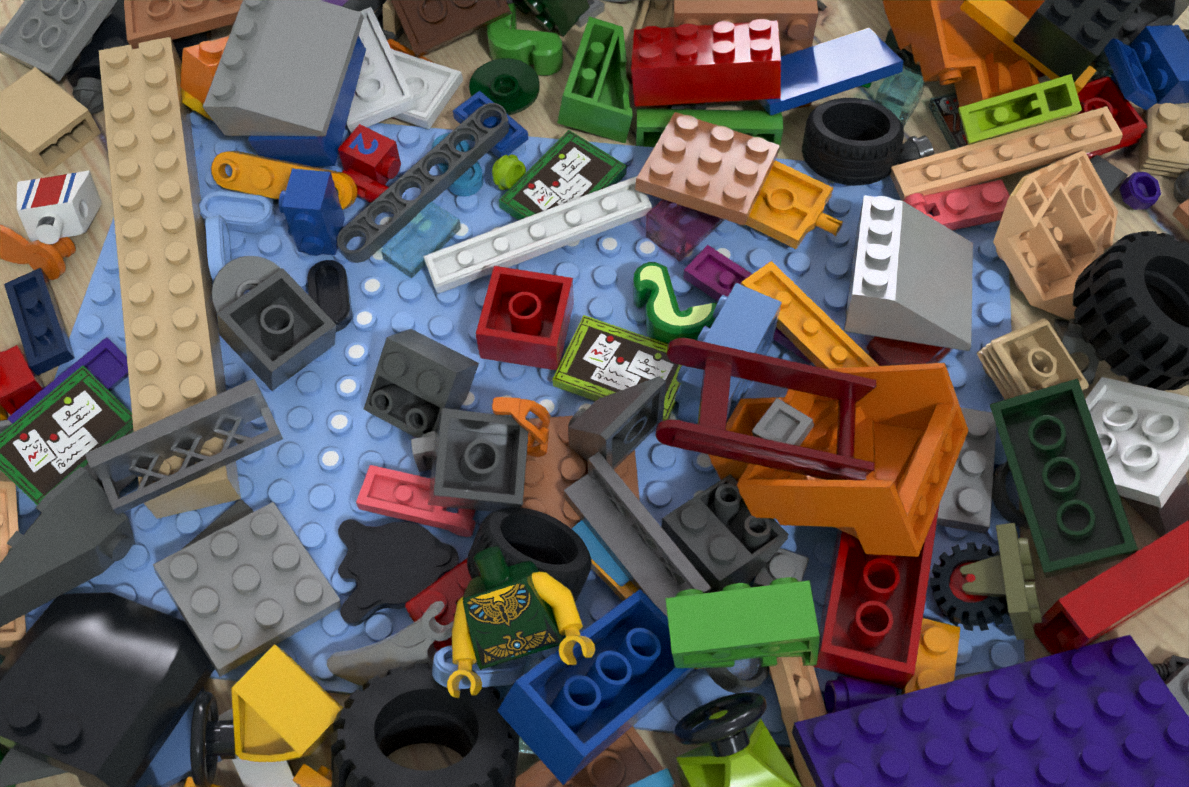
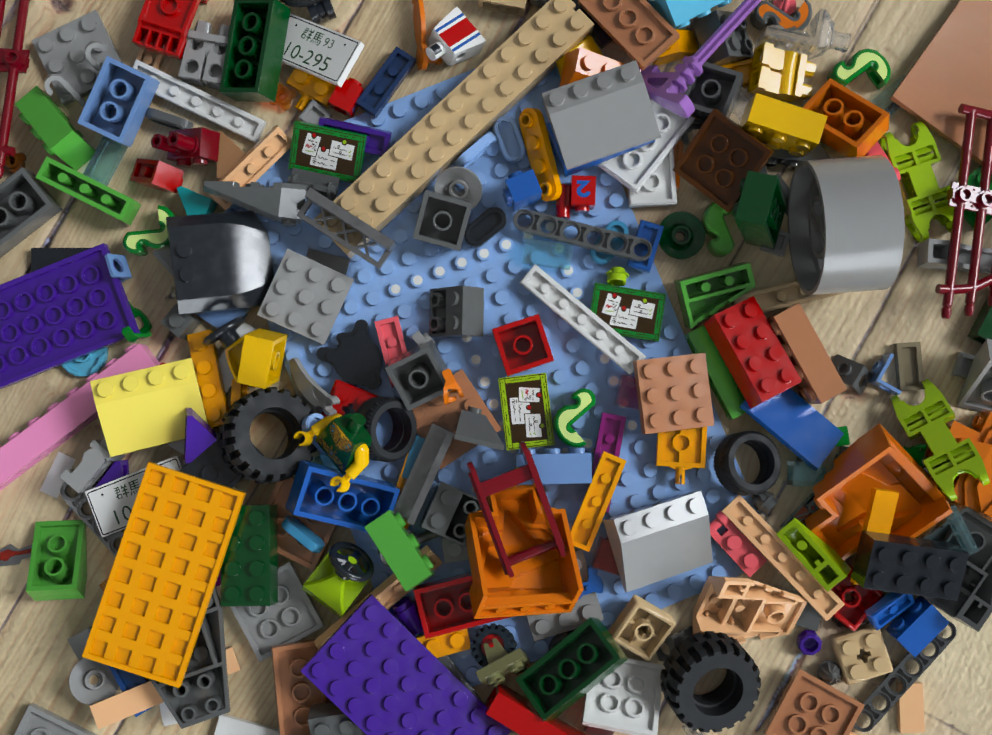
camera: 55 degrees right, 25 degrees up
light grey plate [752,398,814,446] -> none

